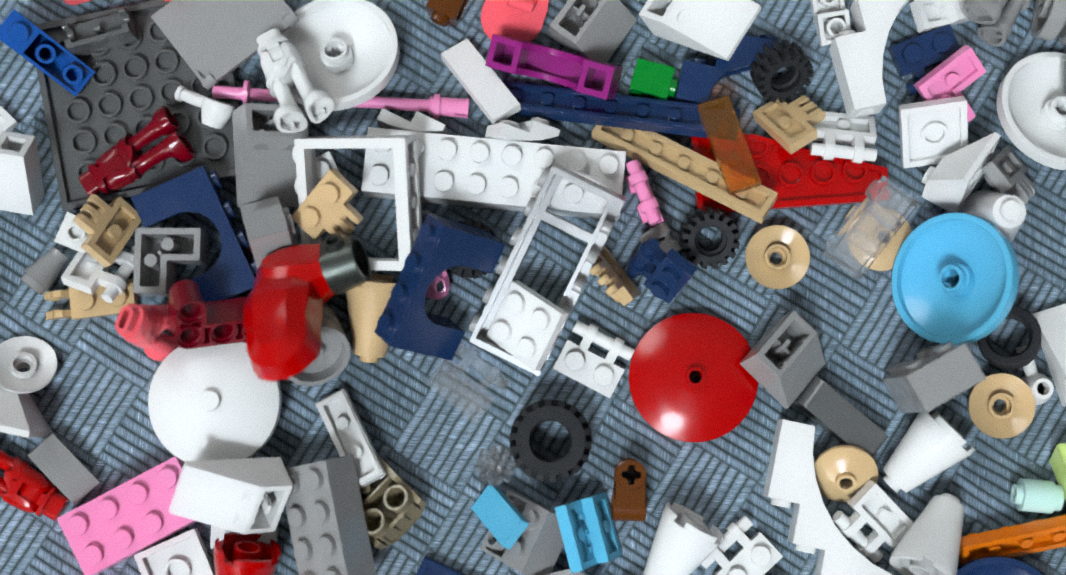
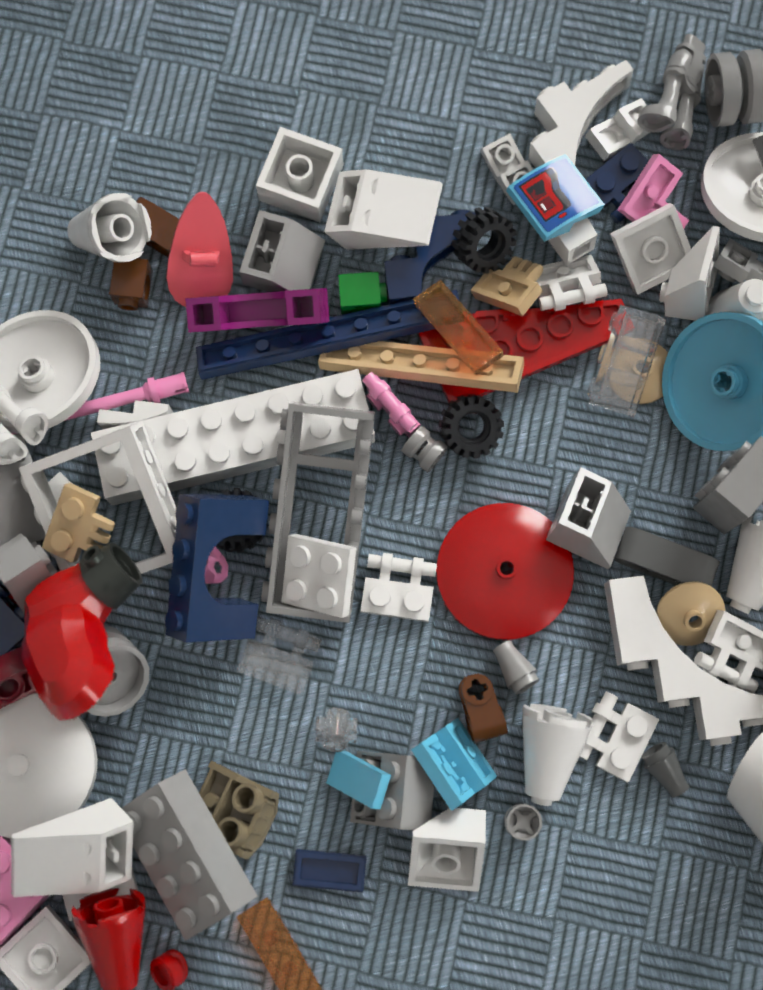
camera: 20 degrees left, 5 degrees down
white tile [315,388,387,489] -> none
tan cone [346,273,396,363] -> none
white tile [441,38,521,124] -> none
white slope [485,117,560,142] -> none
black tyre [509,399,592,482] -> none
tan hinge [589,245,642,306] -> none
dark blue plate [626,239,698,304] -> none
tan dish [745,225,810,289] -> none
none -> light grey cone [493,640,539,695]
none -> slope [506,154,605,242]

